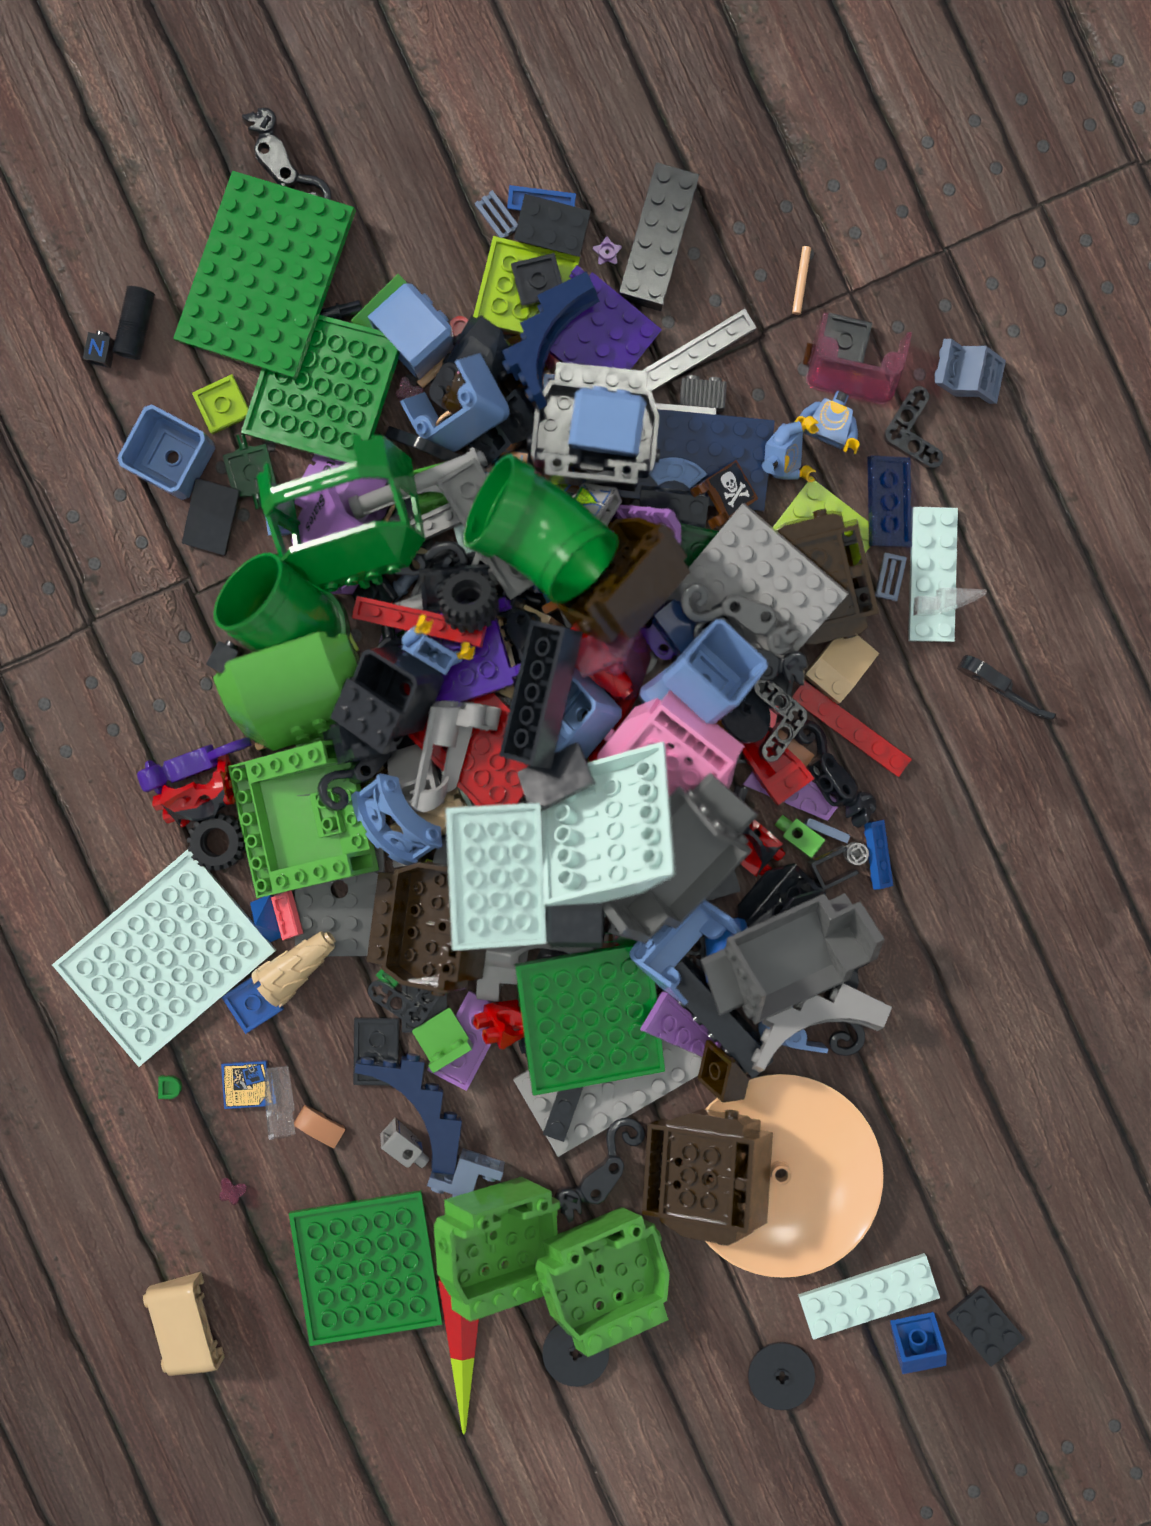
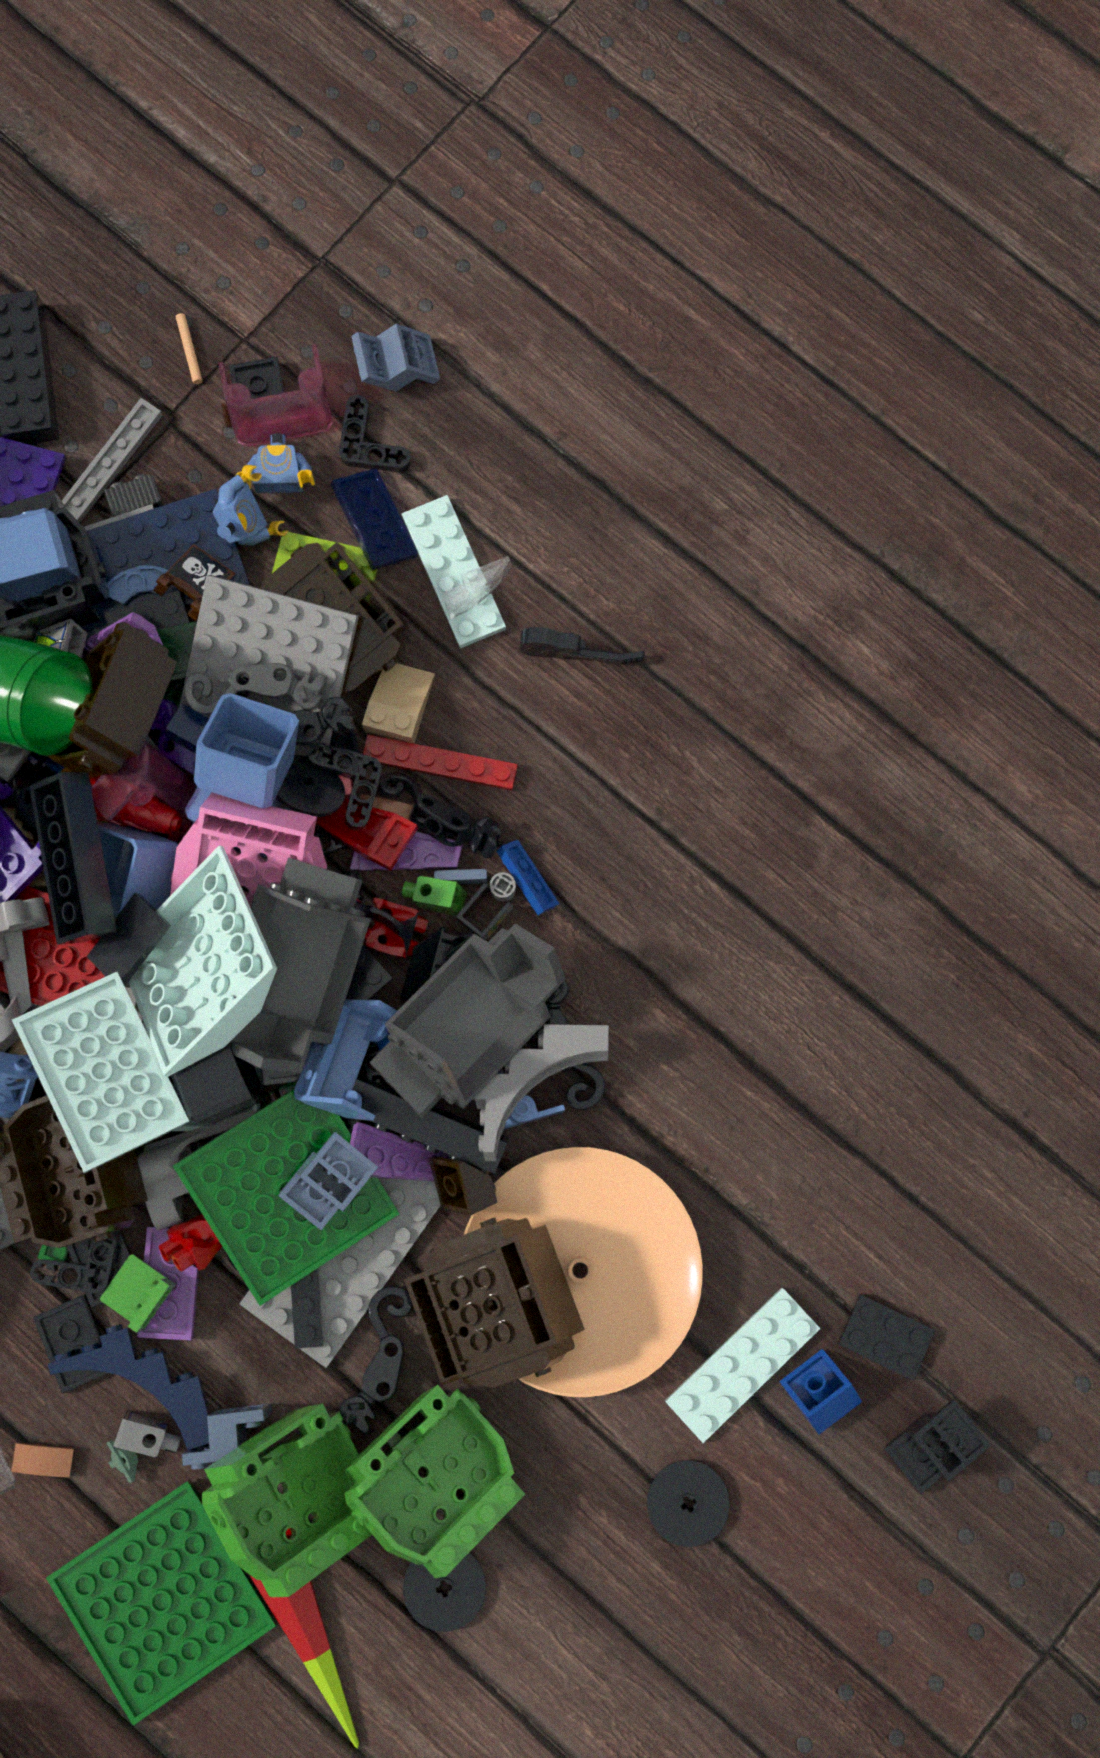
camera: 25 degrees left, 10 degrees down
sand blue tile [875,553,907,601] -> none
none -> sand green piece [106,1440,138,1483]
none -> sand blue bracket [278,1132,378,1230]
none -> black bracket [884,1399,991,1494]

